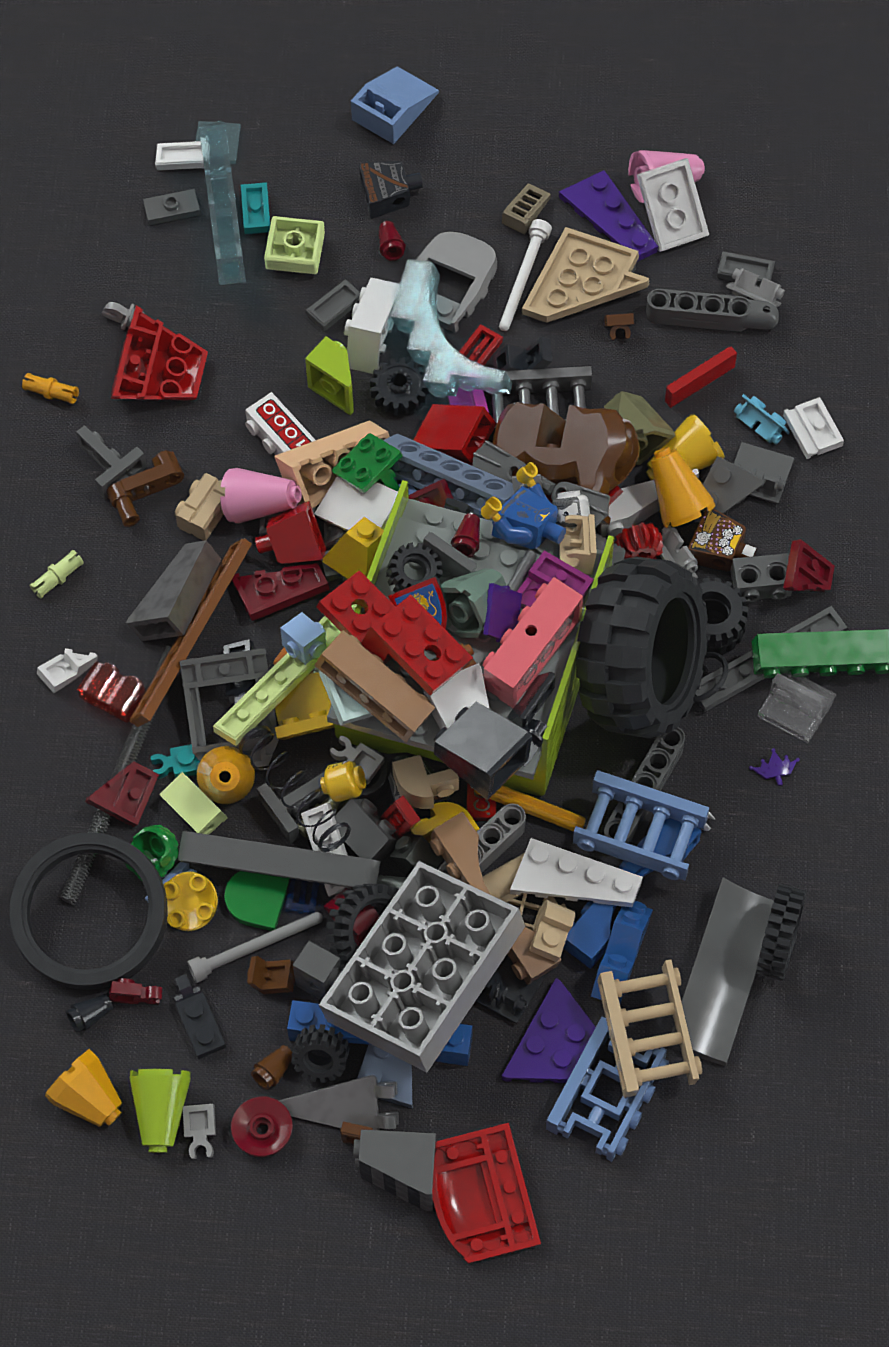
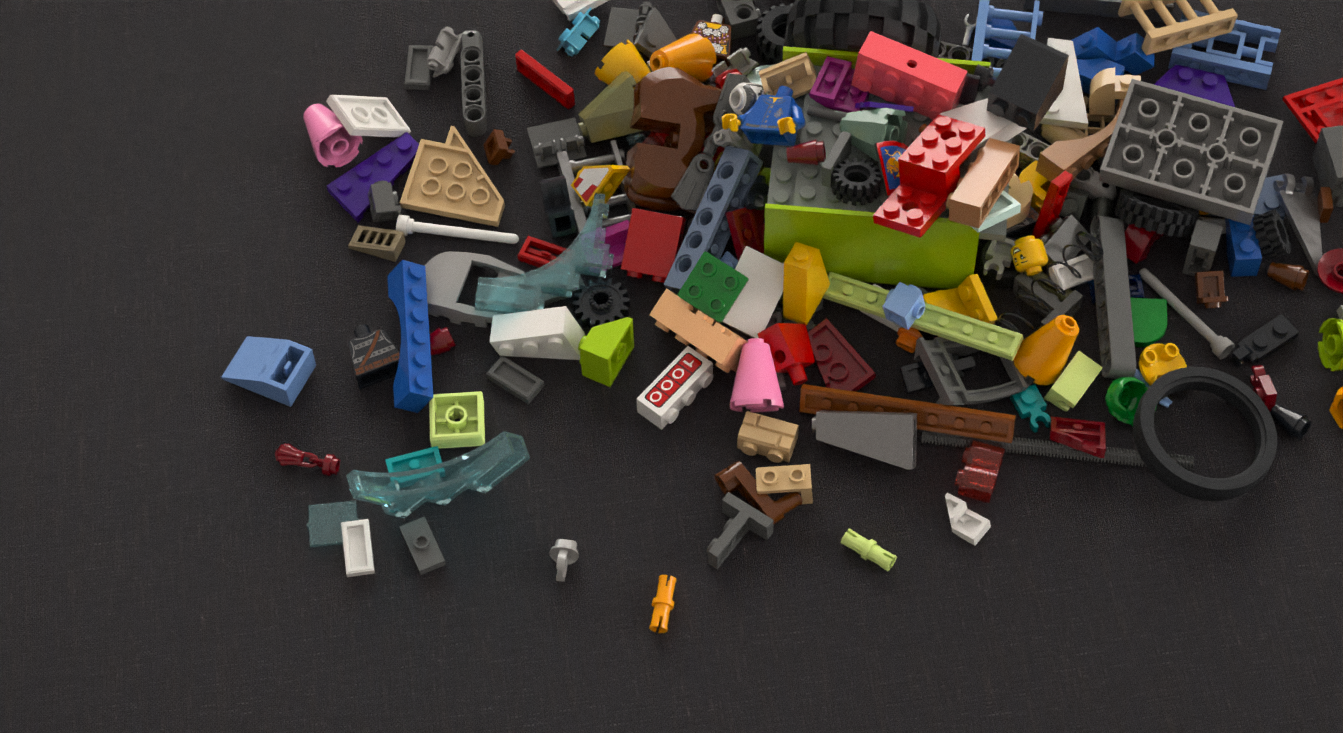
camera: 100 degrees left, 5 degrees down
red wedge [111,305,208,400] -> none
none -> dark red piece [275,443,340,476]
none -> dark grey brick [368,180,401,222]
none -> blue arch [387,260,434,413]
none -> dark grey hinge [527,117,587,169]
none -> slope [571,165,630,207]
none -> tan bracket [756,464,813,504]

